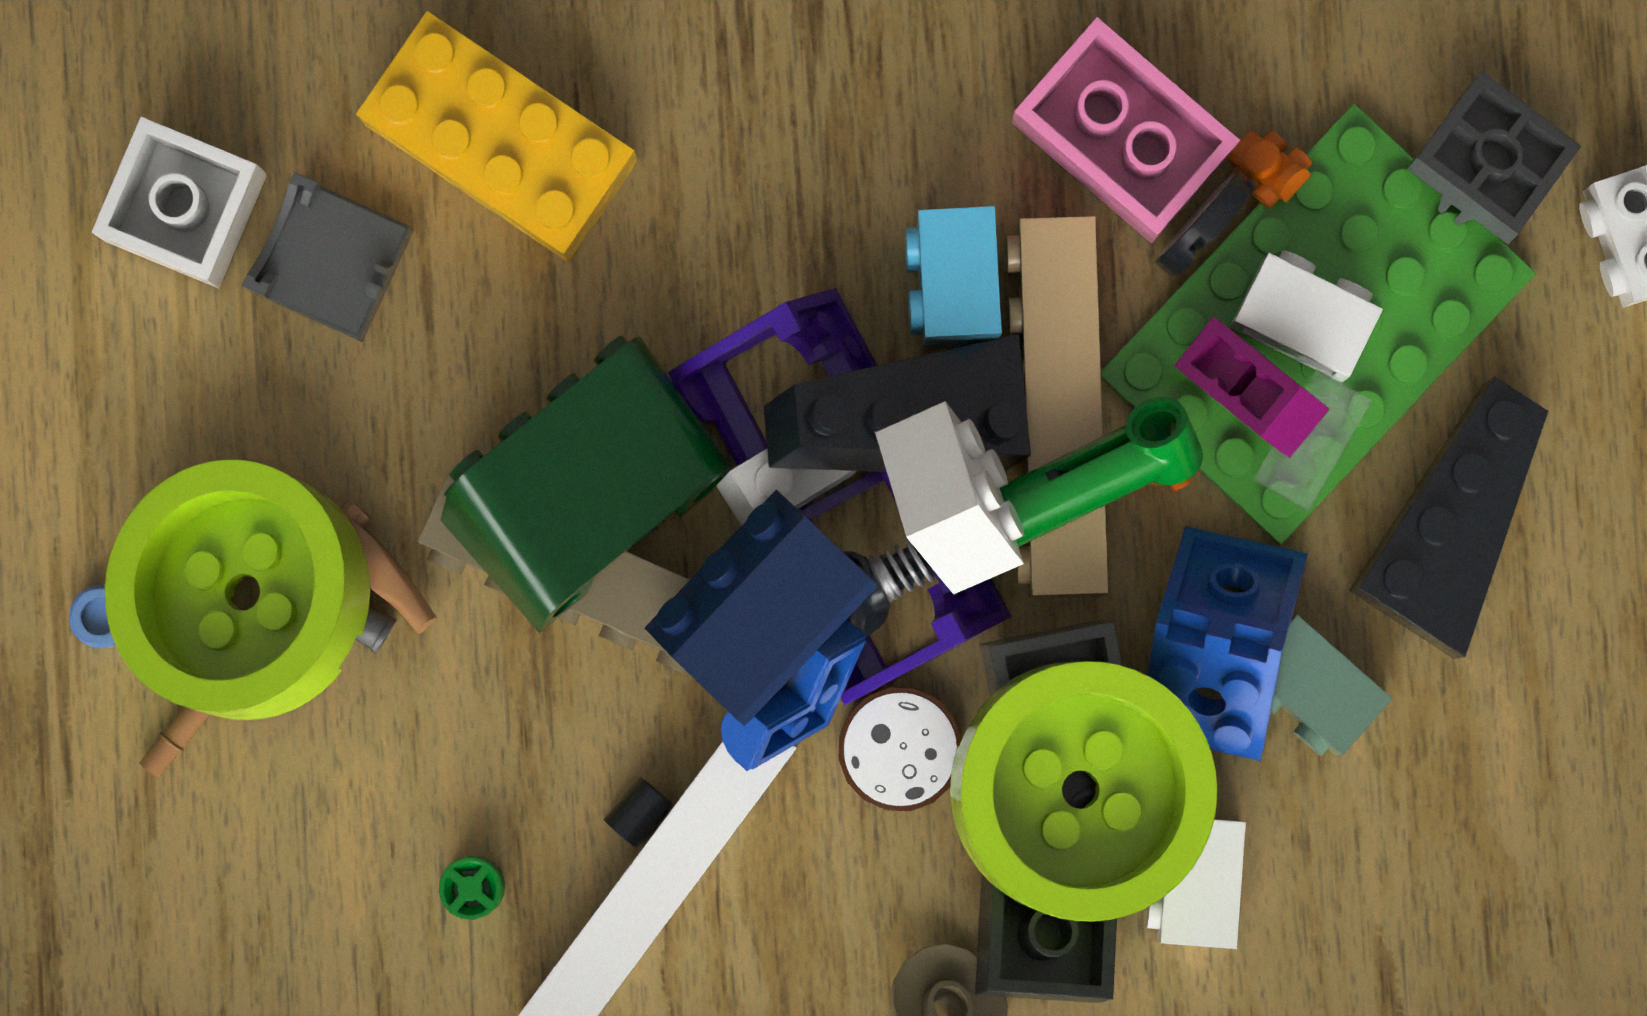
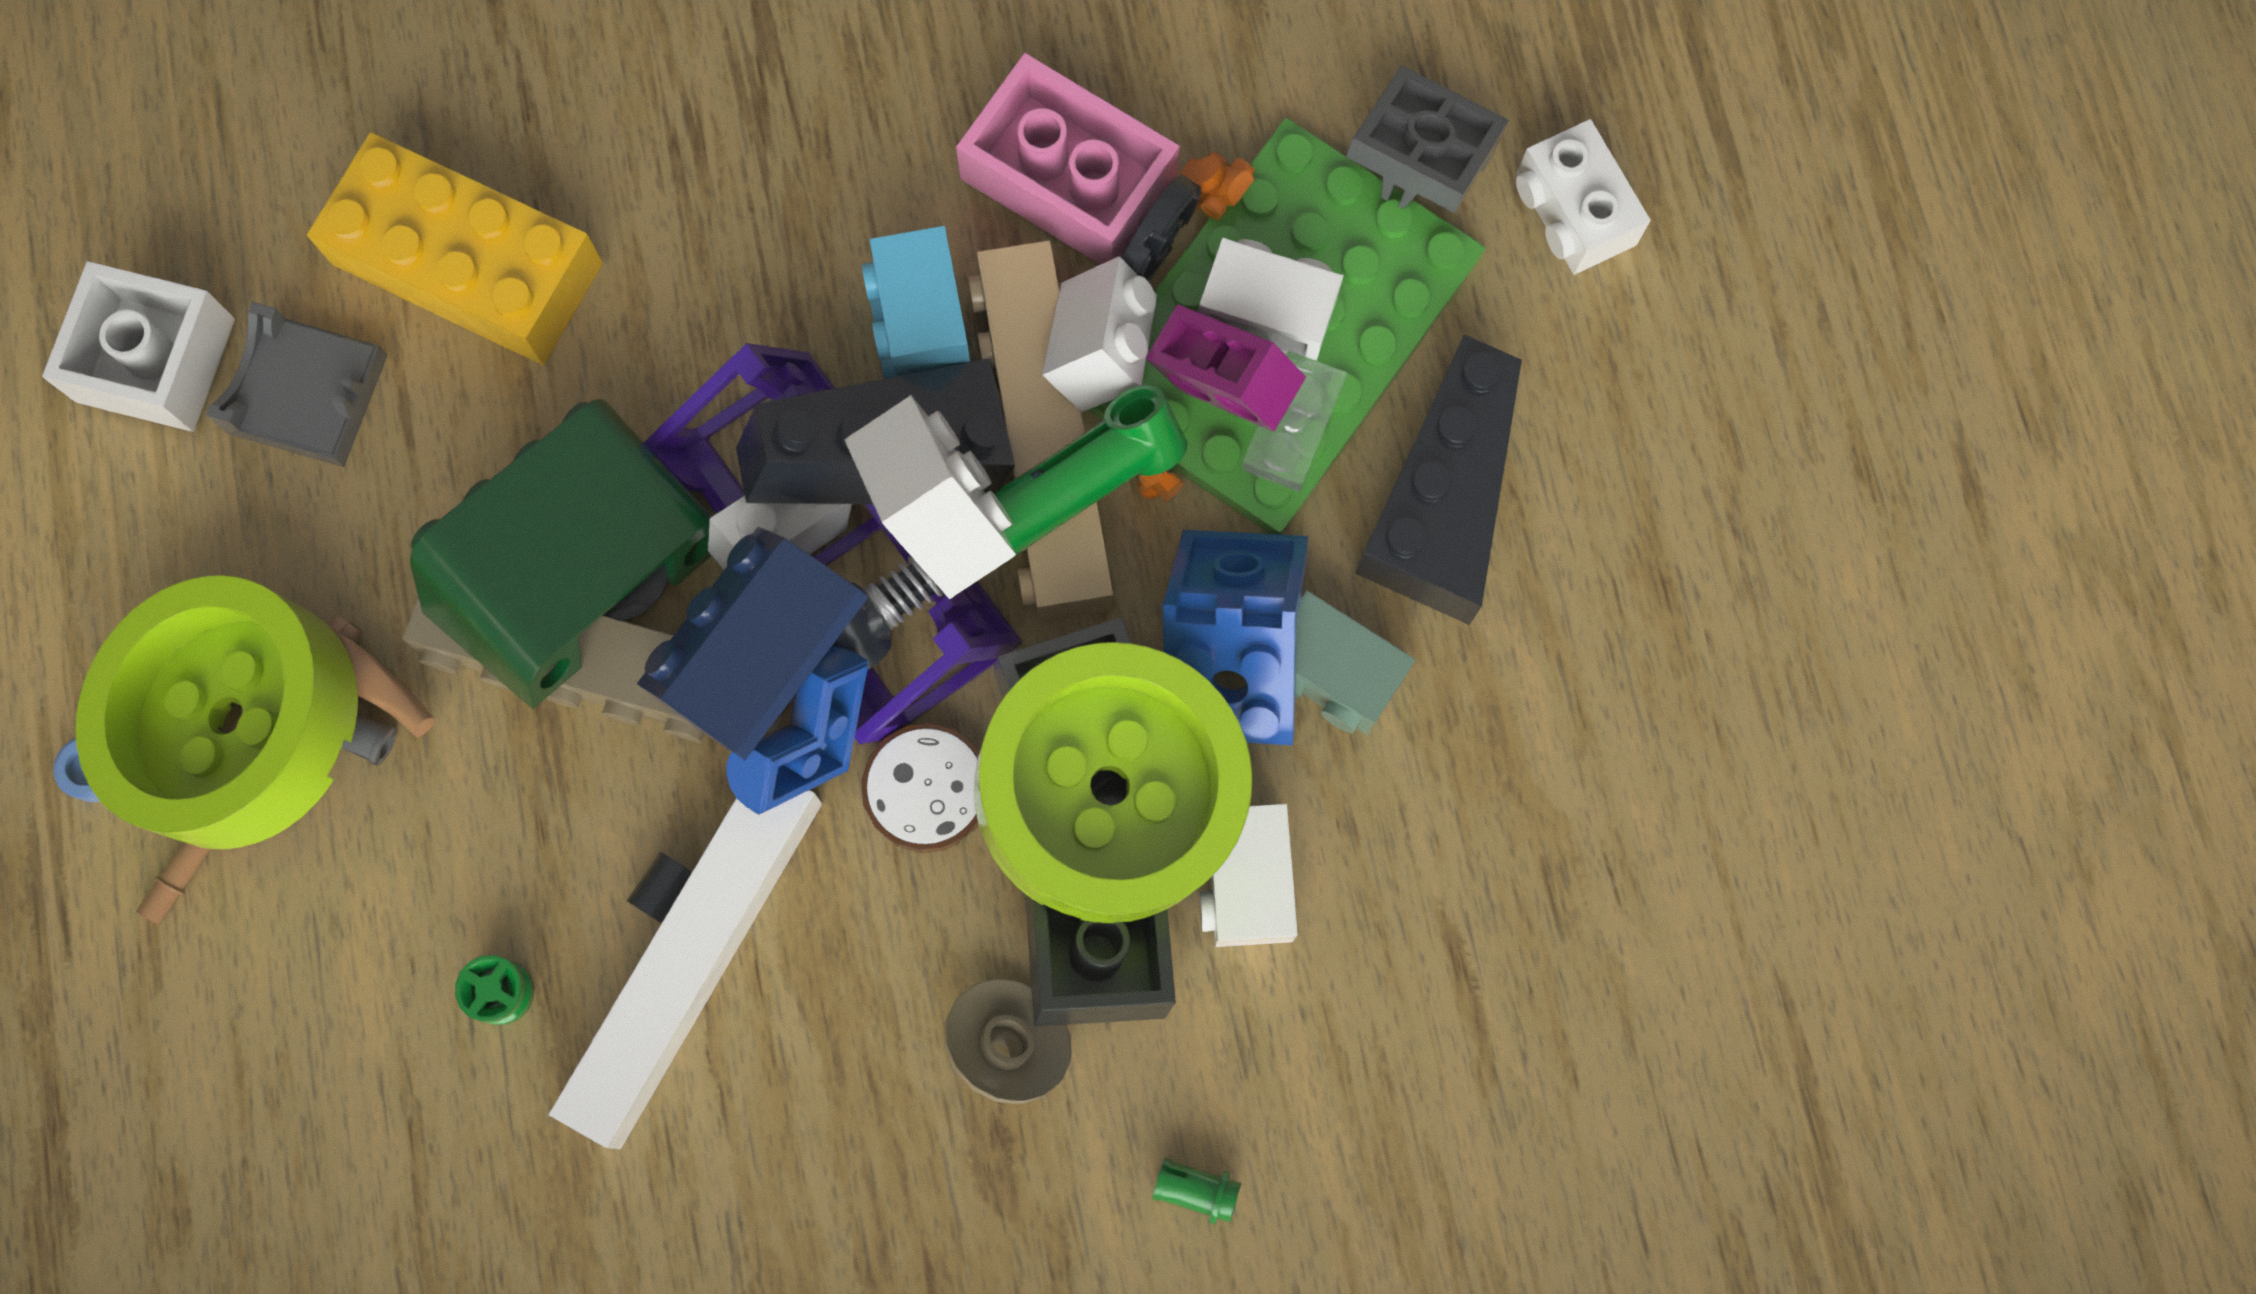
camera: 15 degrees left, 10 degrees down
none -> white brick [1042,256,1157,413]

